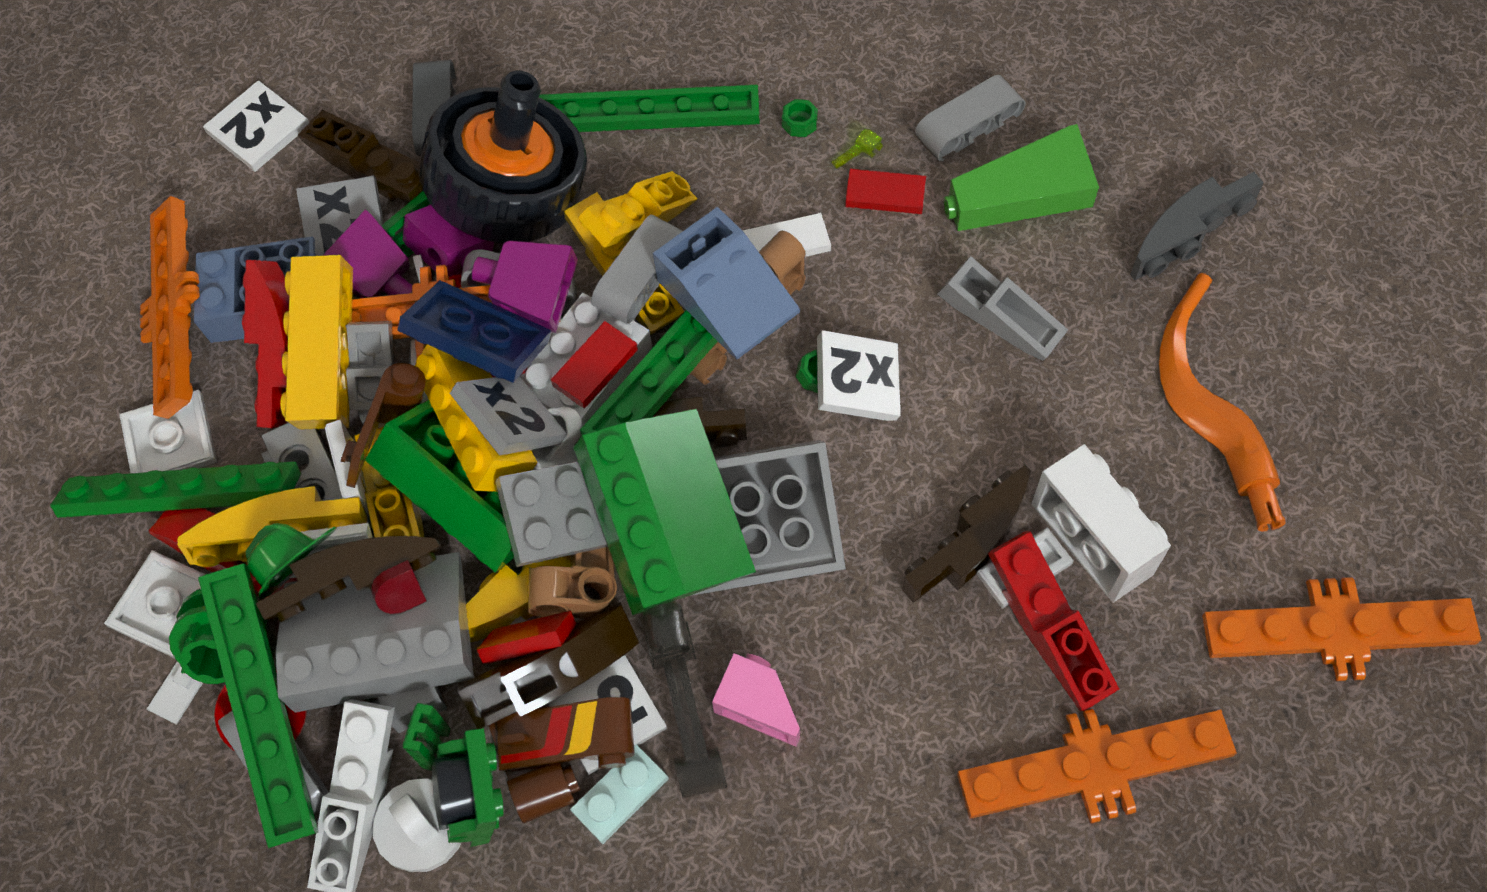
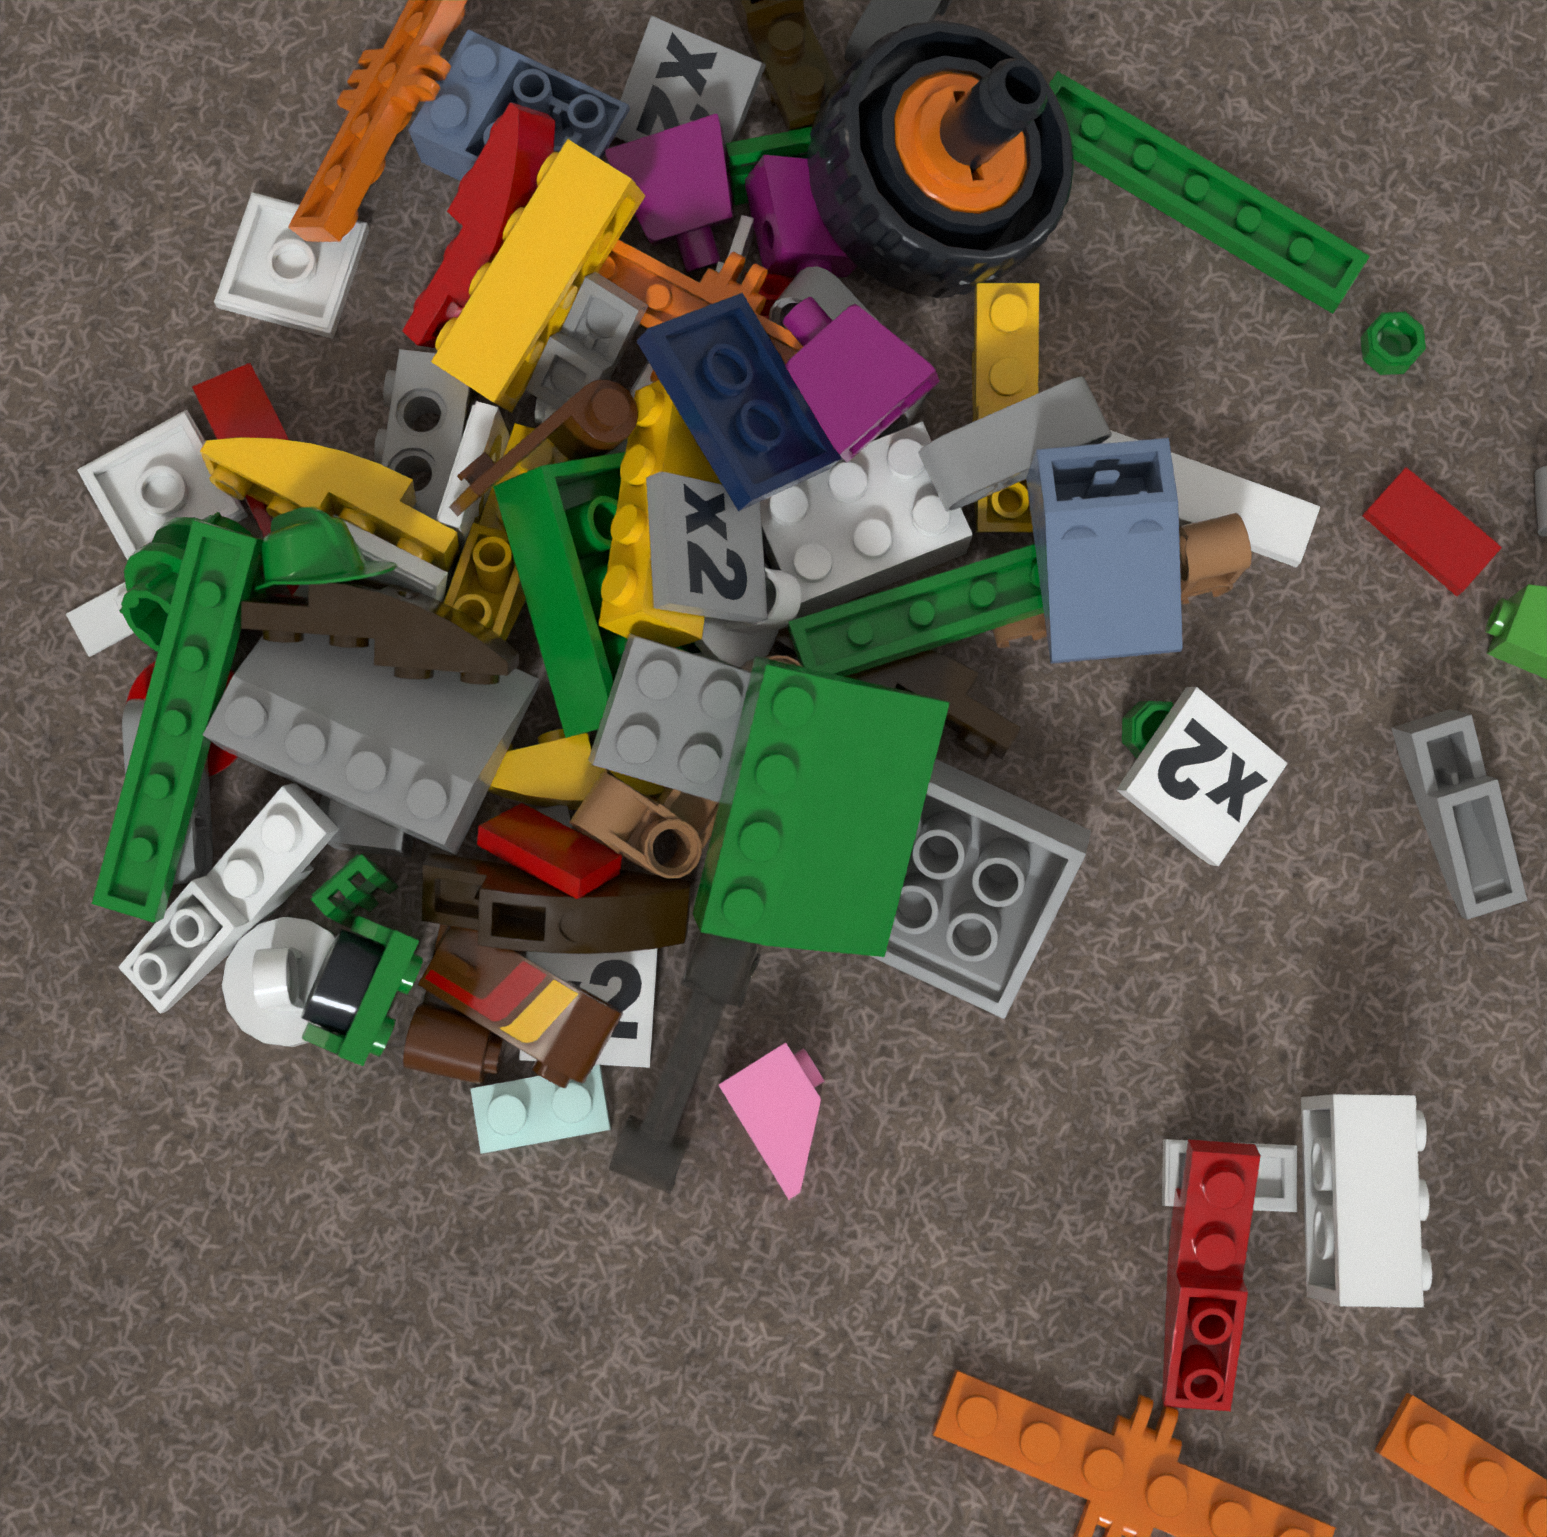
camera: 30 degrees right, 15 degrees up
green plate [50,461,301,518] -> none
dark red tile [371,560,427,614] -> none
red tile [551,321,638,409] -> none
yellow slope [578,171,697,251] -> none
clear neon green hand [831,129,883,169] -> none
dark brown slope [902,465,1031,603] -> none

